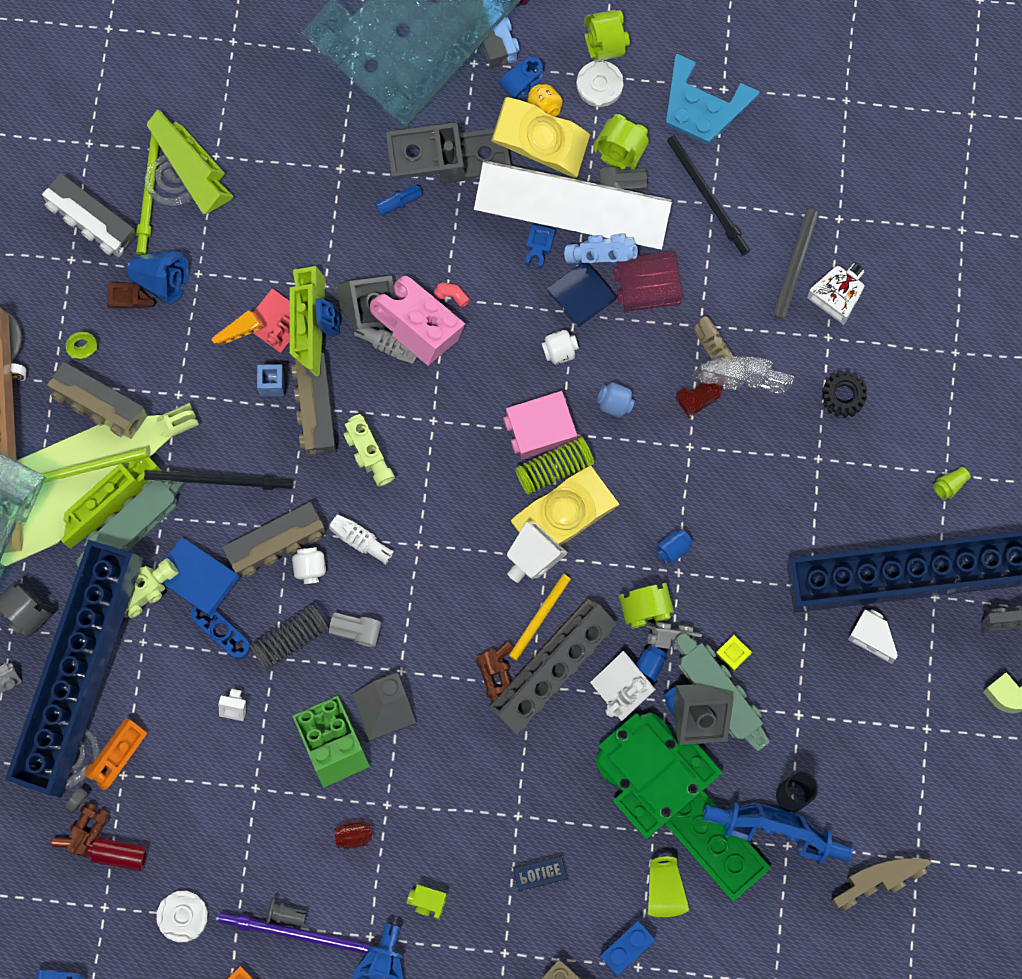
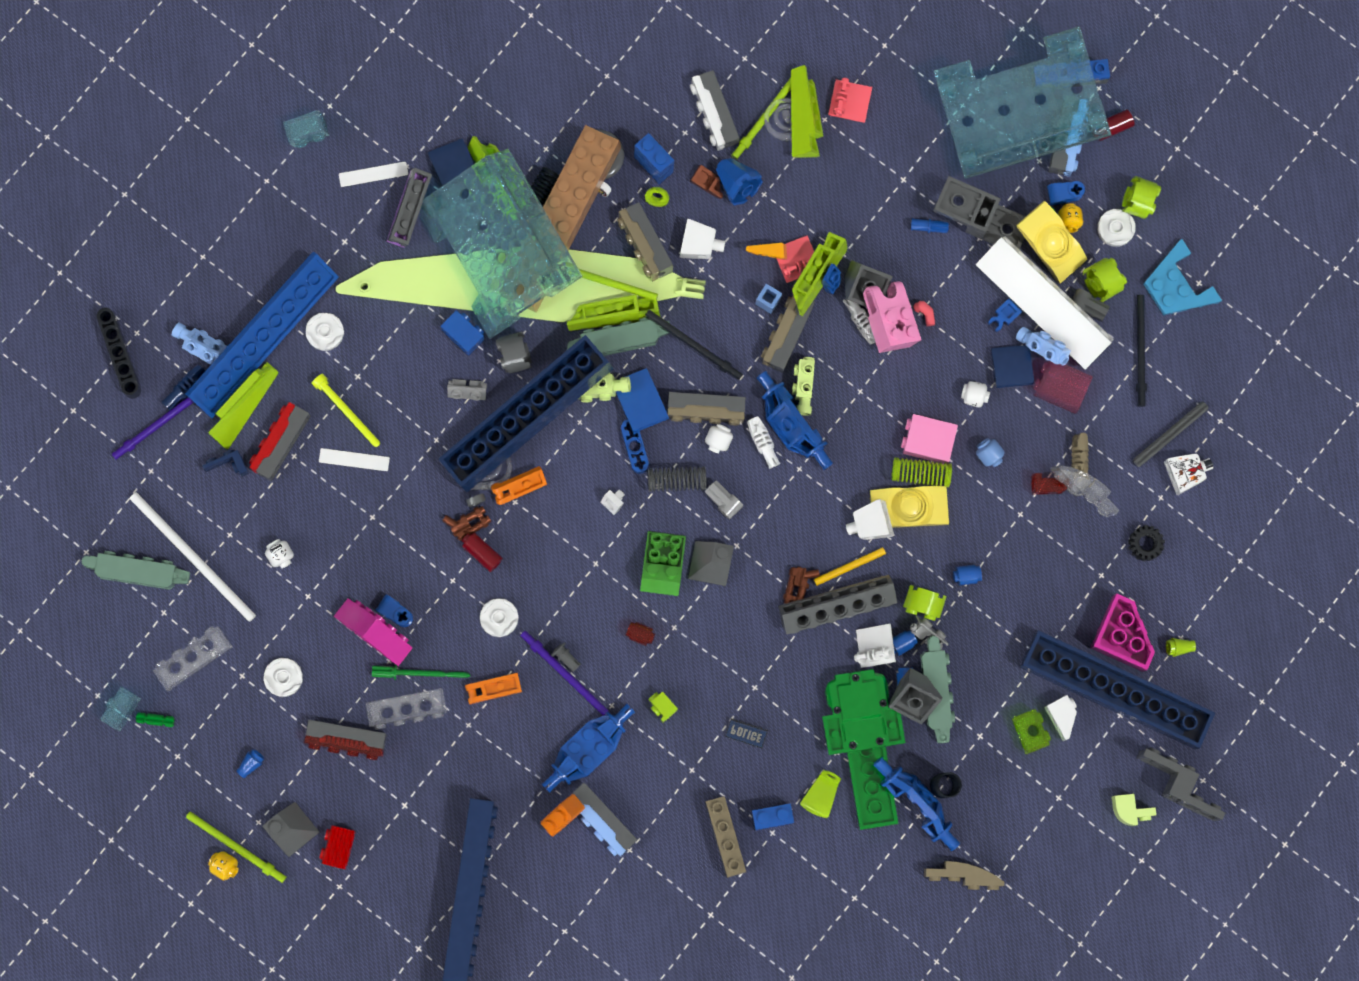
camera: 20 degrees right, 5 degrees up
neon yellow plate [716,635,752,671] -> none
none -> blue brick [634,133,674,185]
none -> white torso [680,219,725,259]
none -> blue plate [757,371,833,470]
none -> coral hinge [828,78,872,123]
none -> clear neon green brick [1012,709,1051,755]
none -> dark pink brick [1091,593,1155,672]

